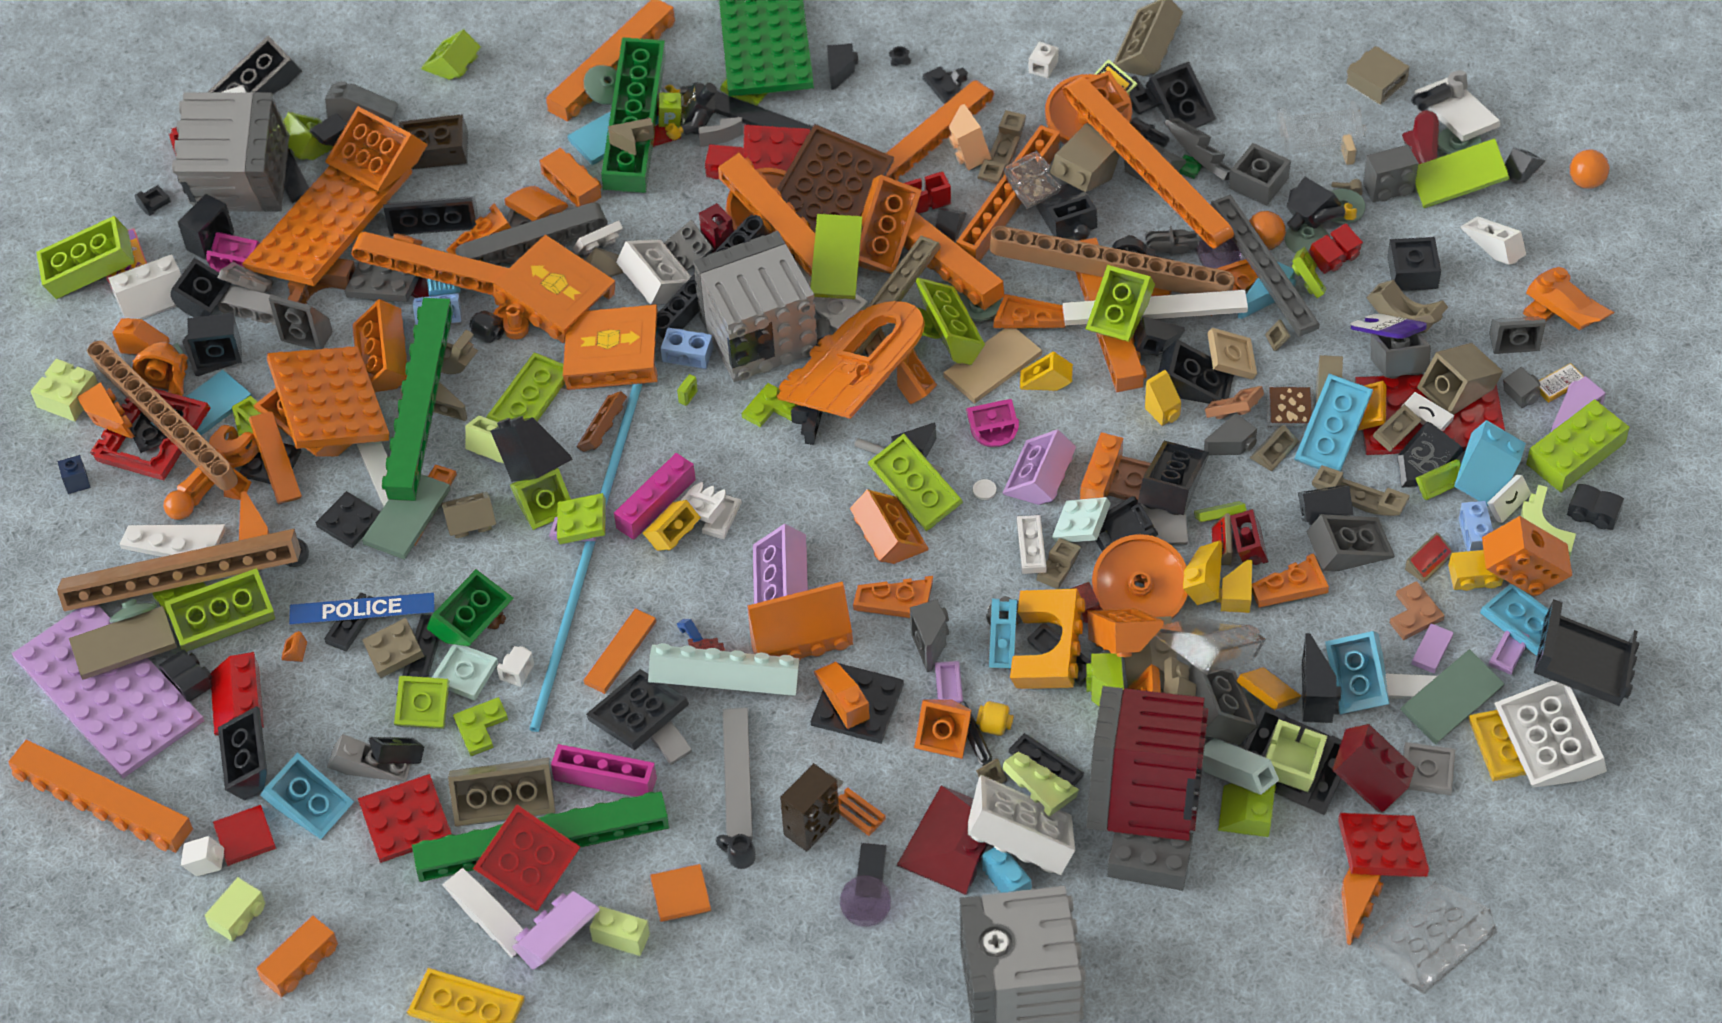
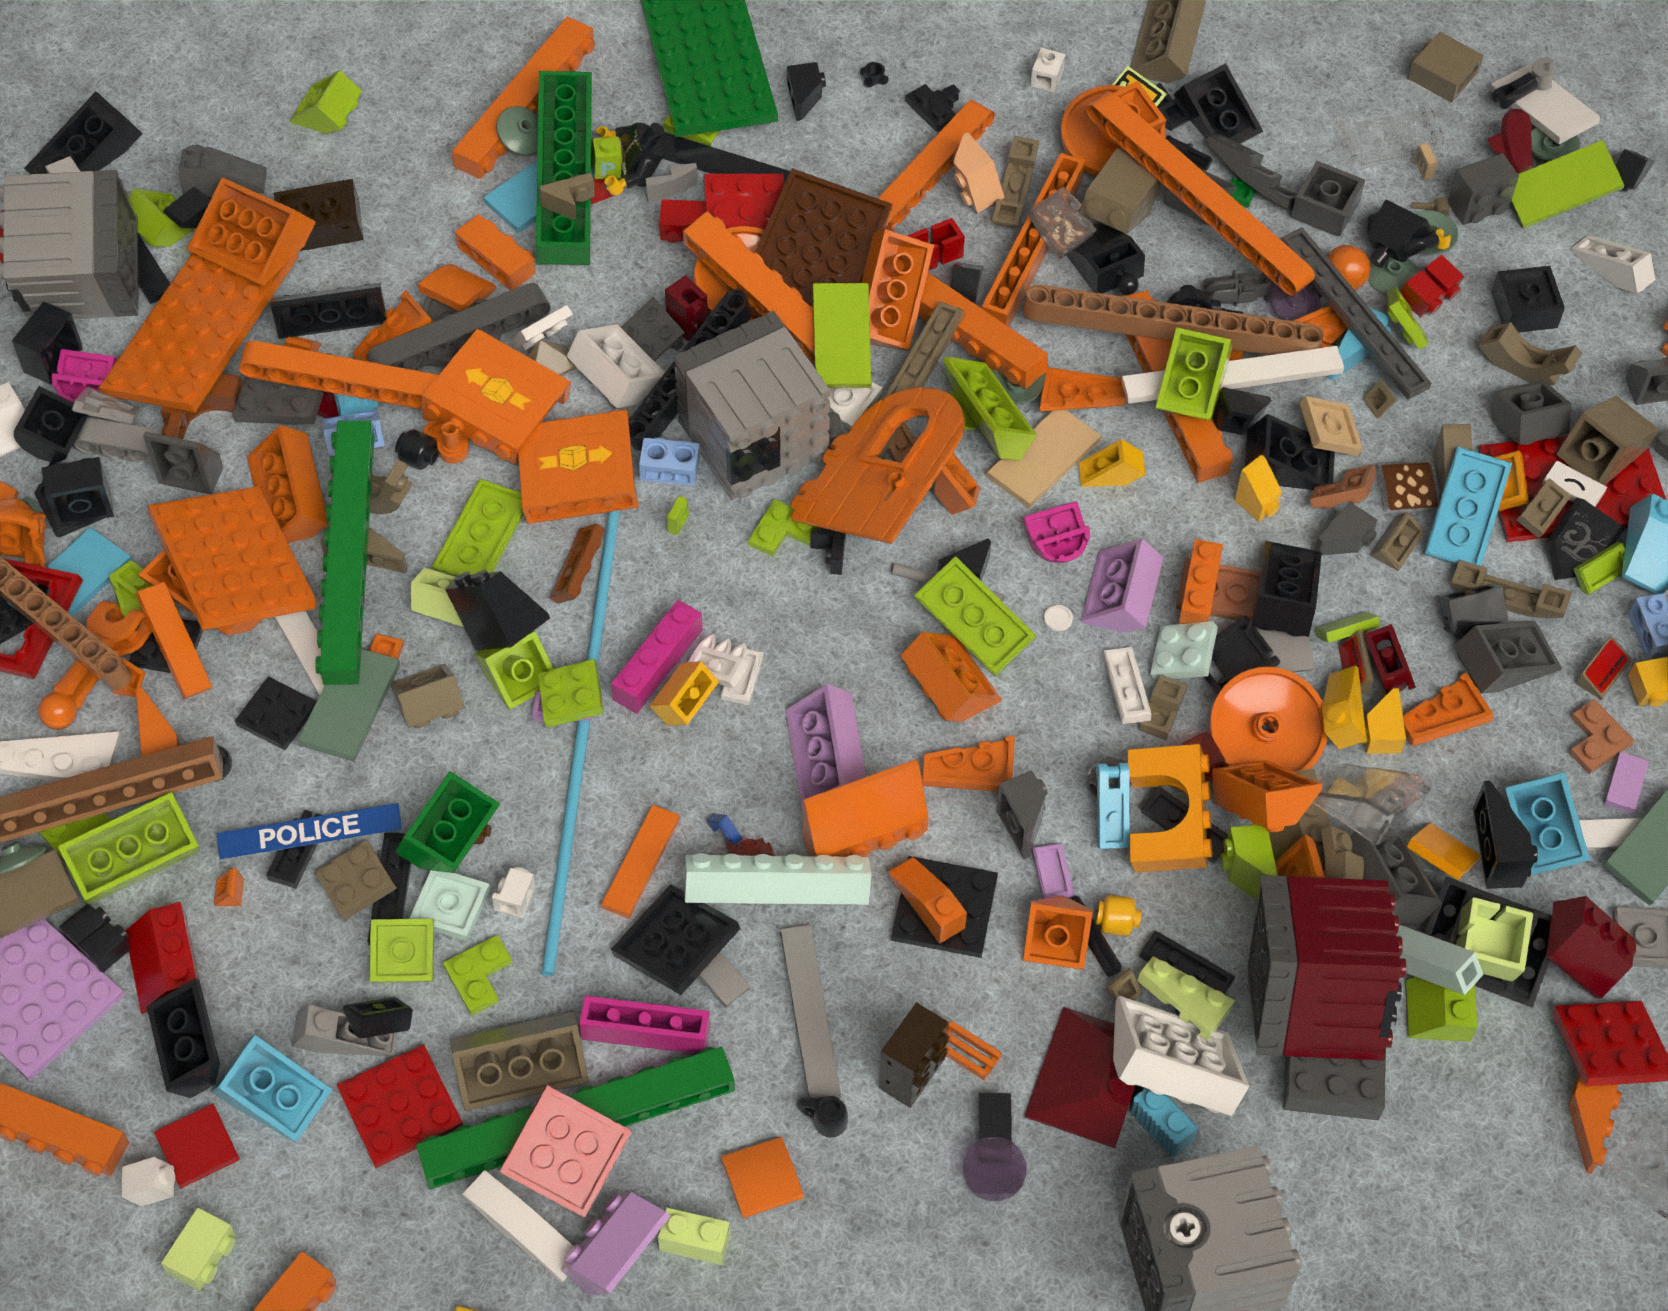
camera: 10 degrees left, 5 degrees up
dark purple piece [1351,314,1427,338] -> none

